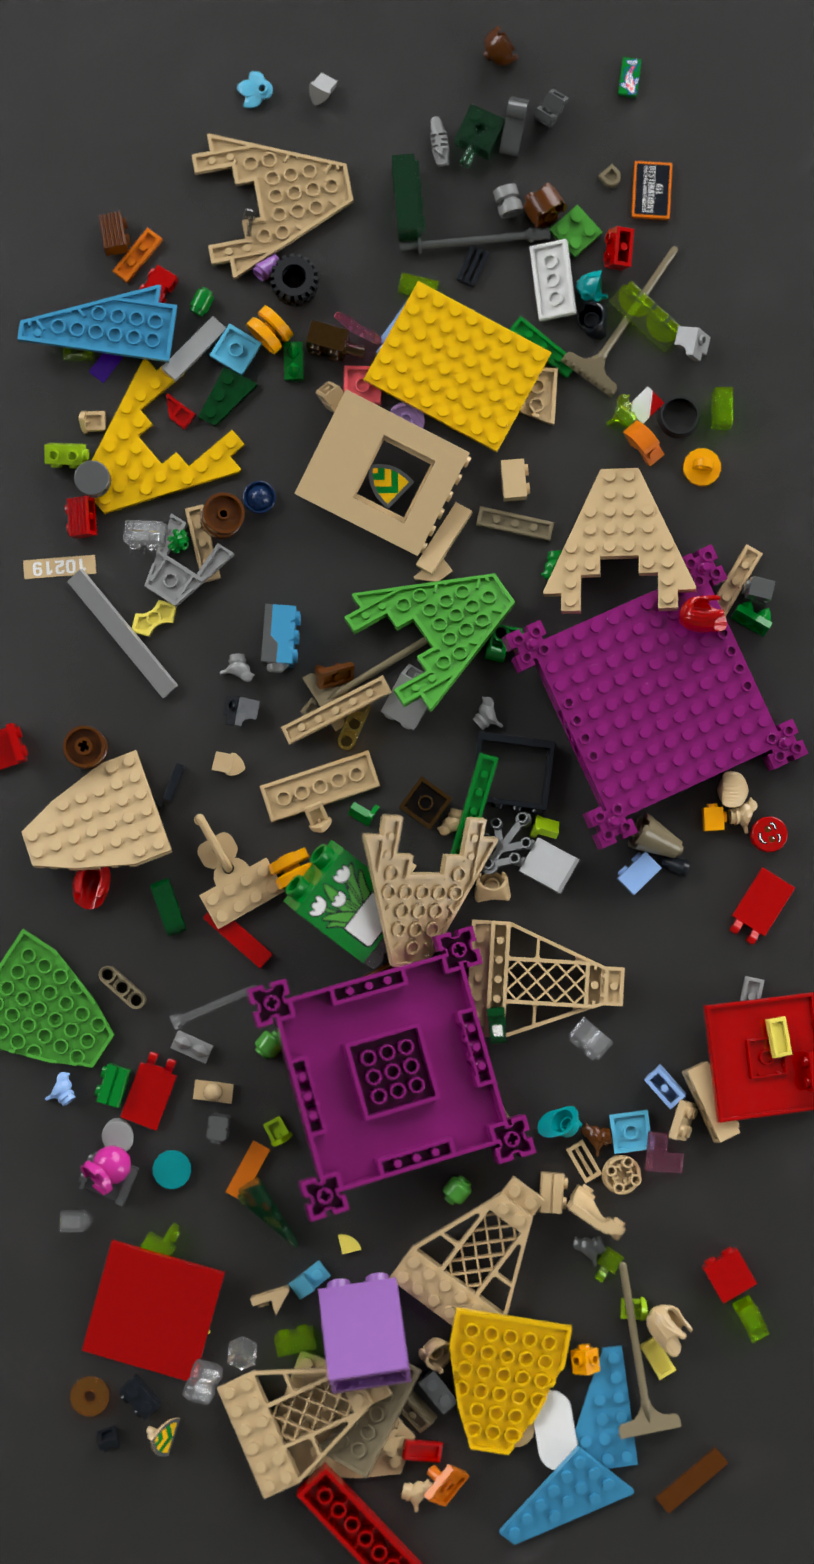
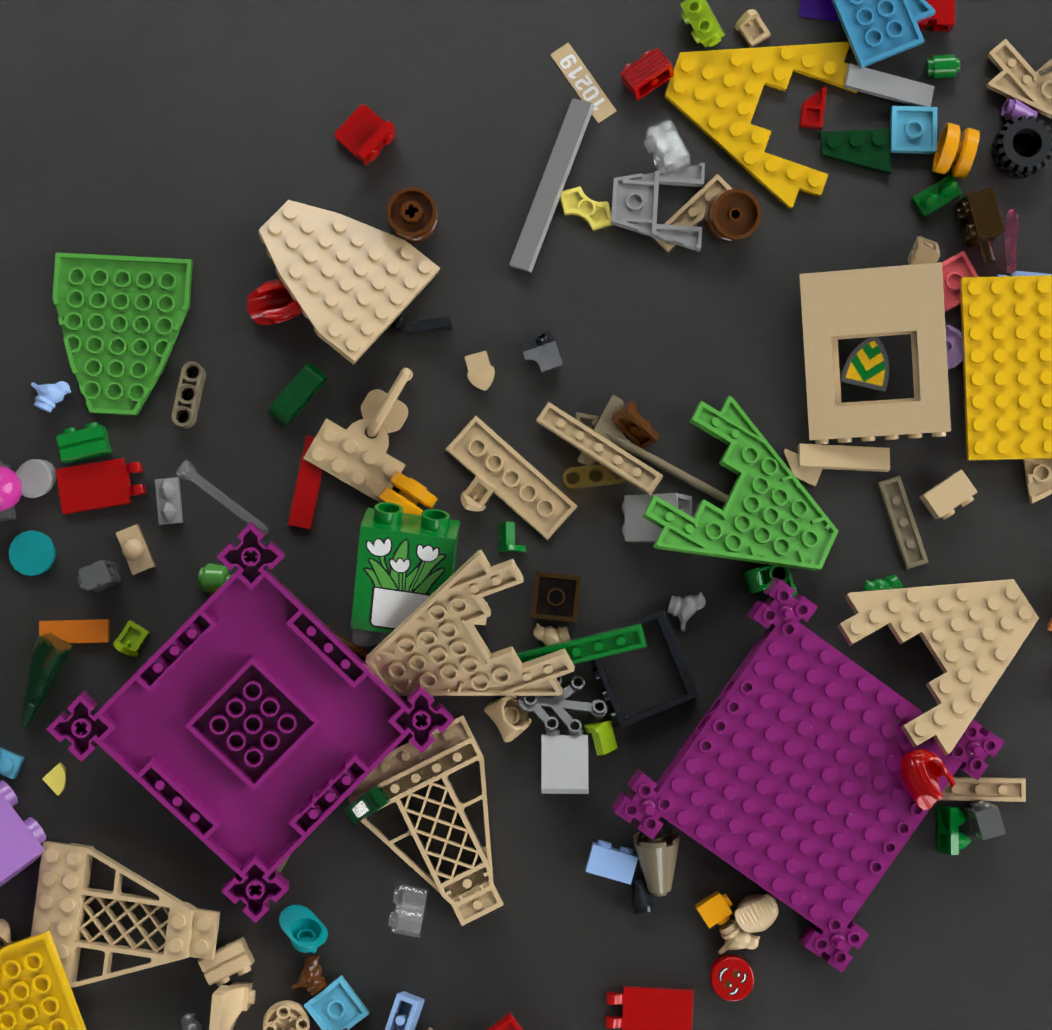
camera: 65 degrees right, 0 degrees up
dark grey head [74,460,111,498] -> none
green plant [167,529,189,553] -> none
light grey animal [220,654,255,682] -> none
dark blue hat [243,481,276,513] -> none
dark azure piece [261,604,301,673] -> none
bright green head [443,1175,472,1205] -> none
tan tile [566,1140,602,1184] -> none

